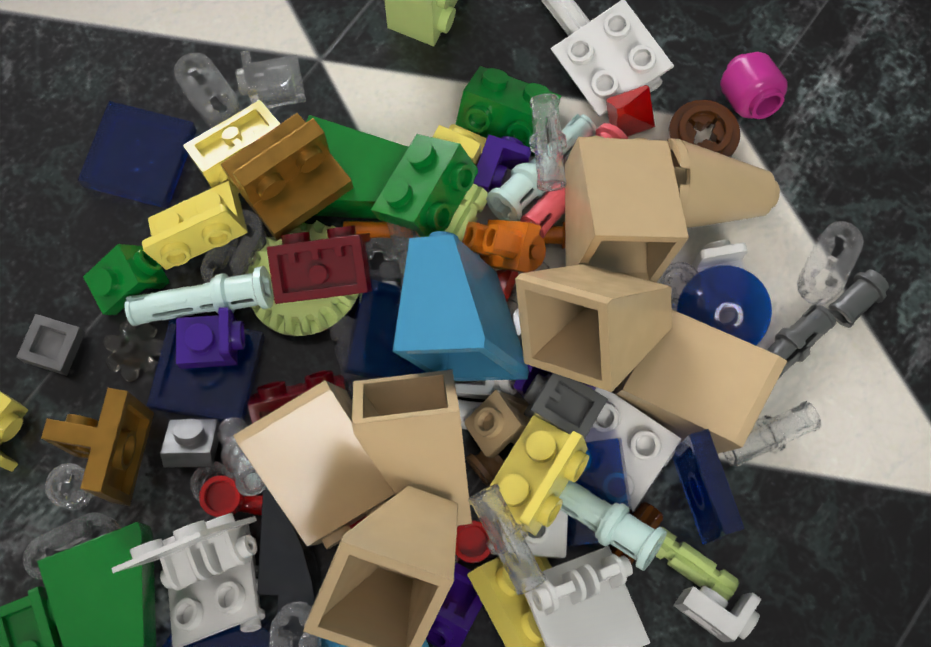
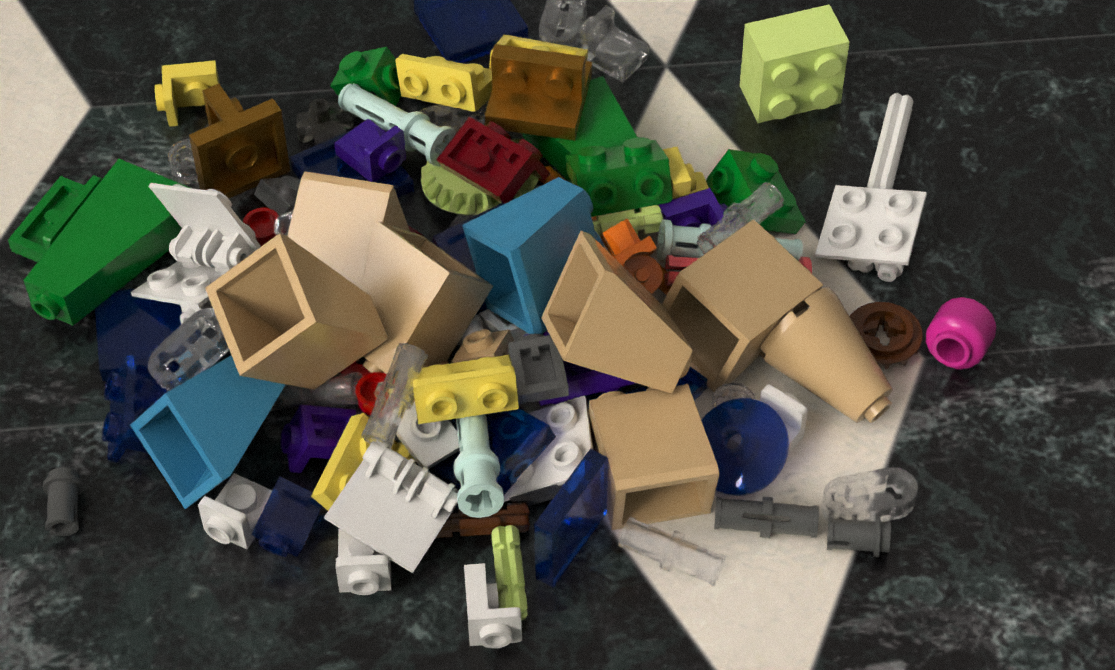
camera: 50 degrees right, 20 degrees down
flat silver plate [17,314,85,376] -> none
red slope [606,85,655,137] -> none

